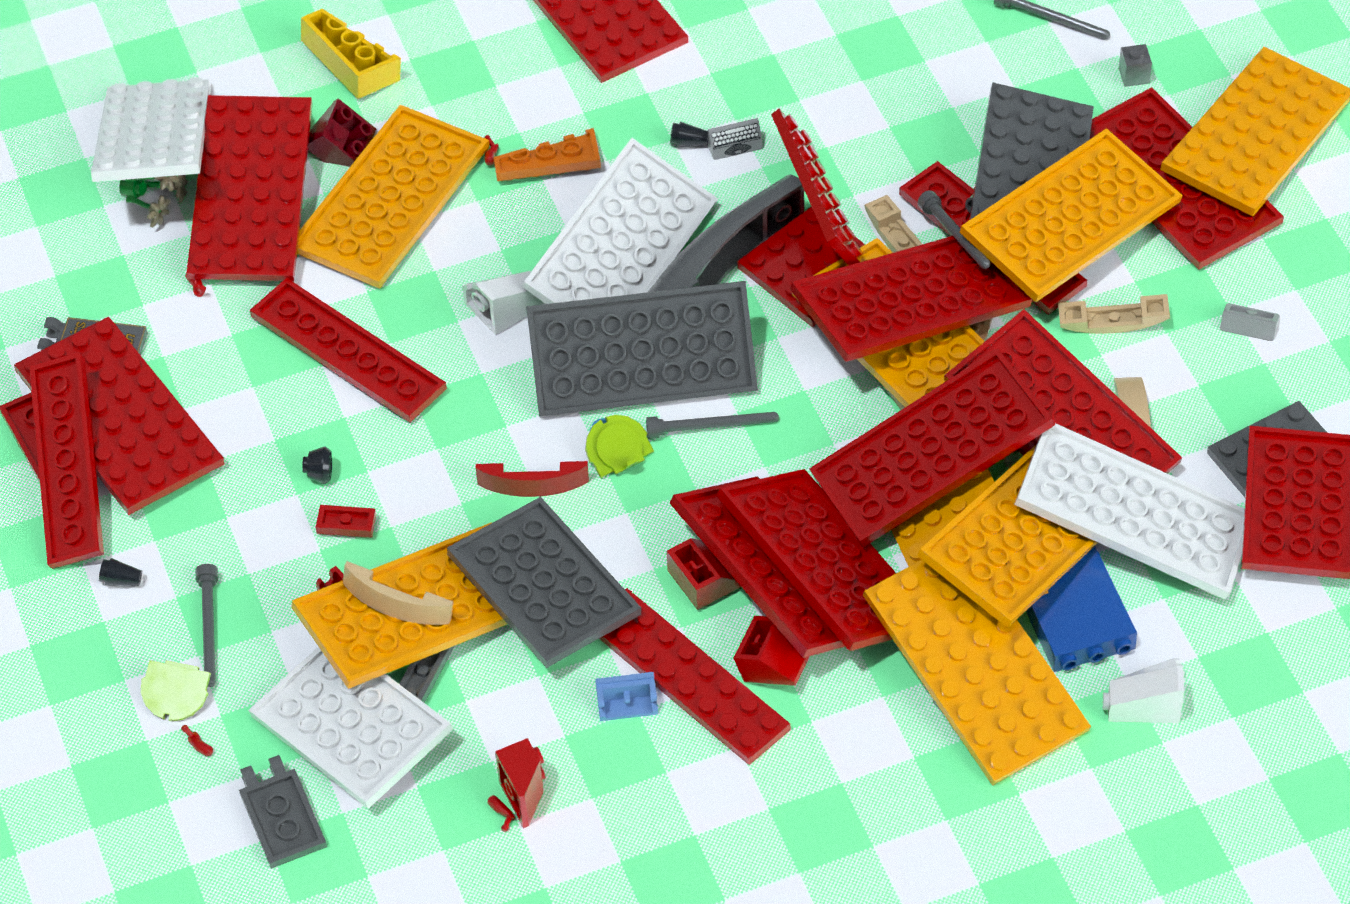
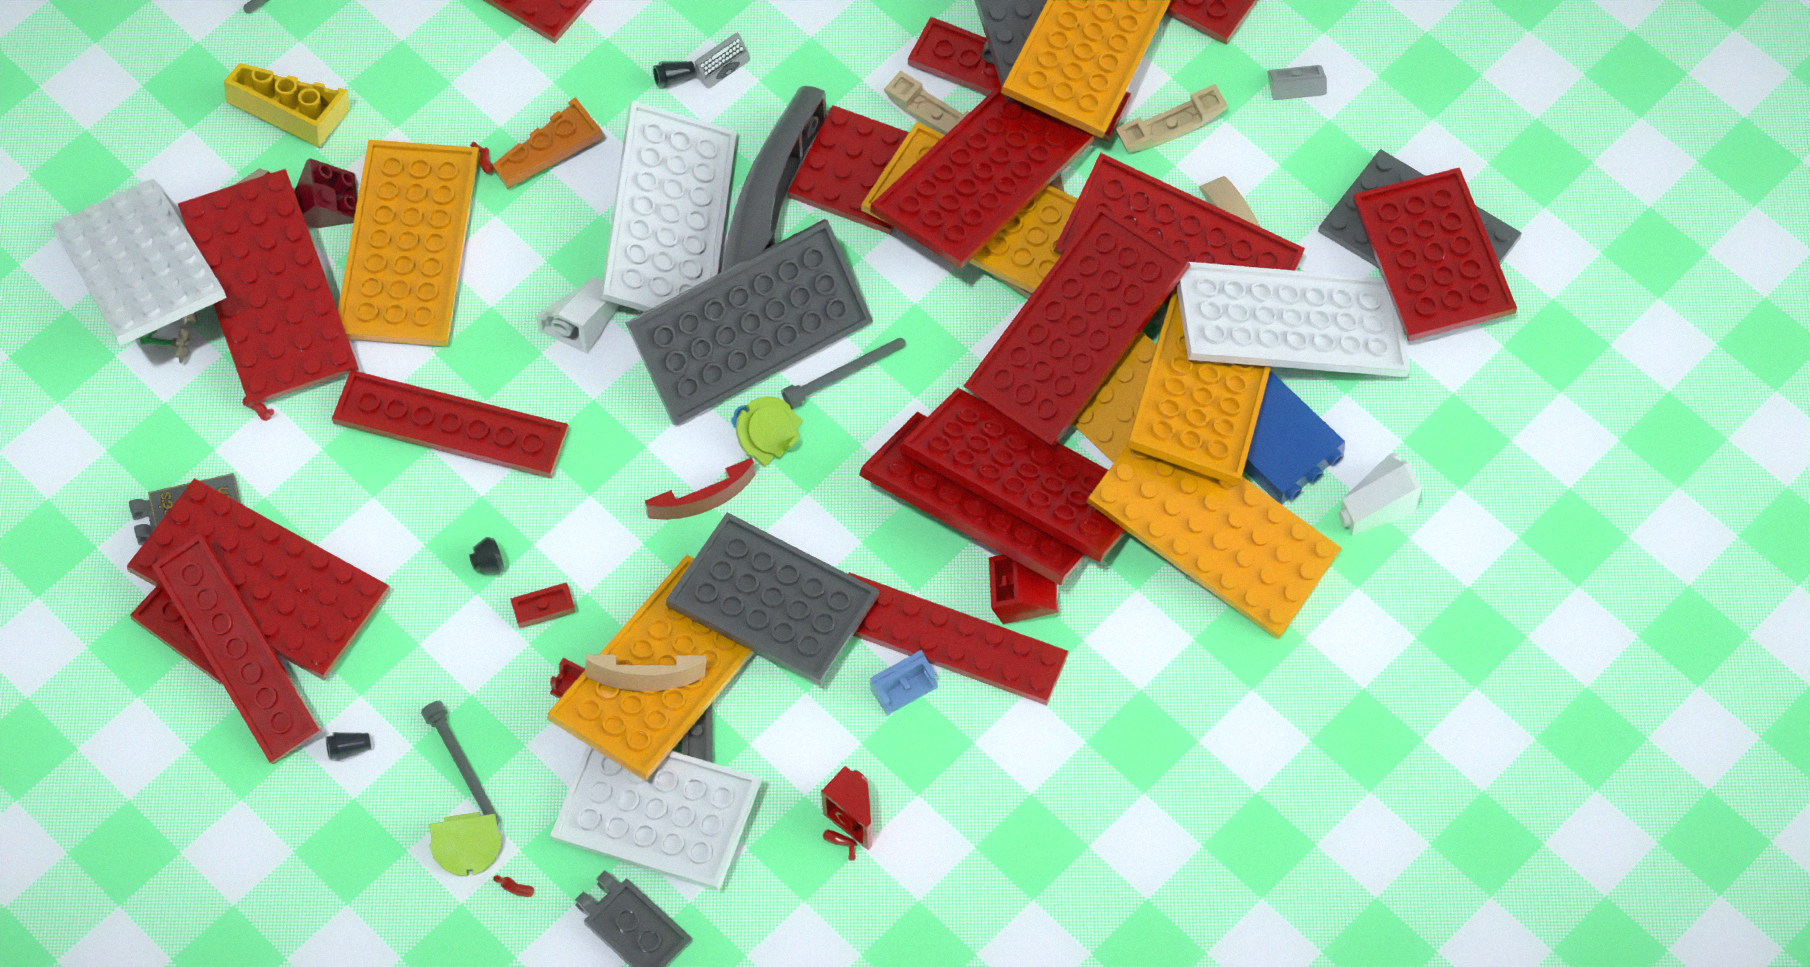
camera: 25 degrees left, 10 degrees up
red slope [666,538,741,610] -> none
red plate [771,108,863,265] -> none
dark grey piece [918,191,990,269] -> none

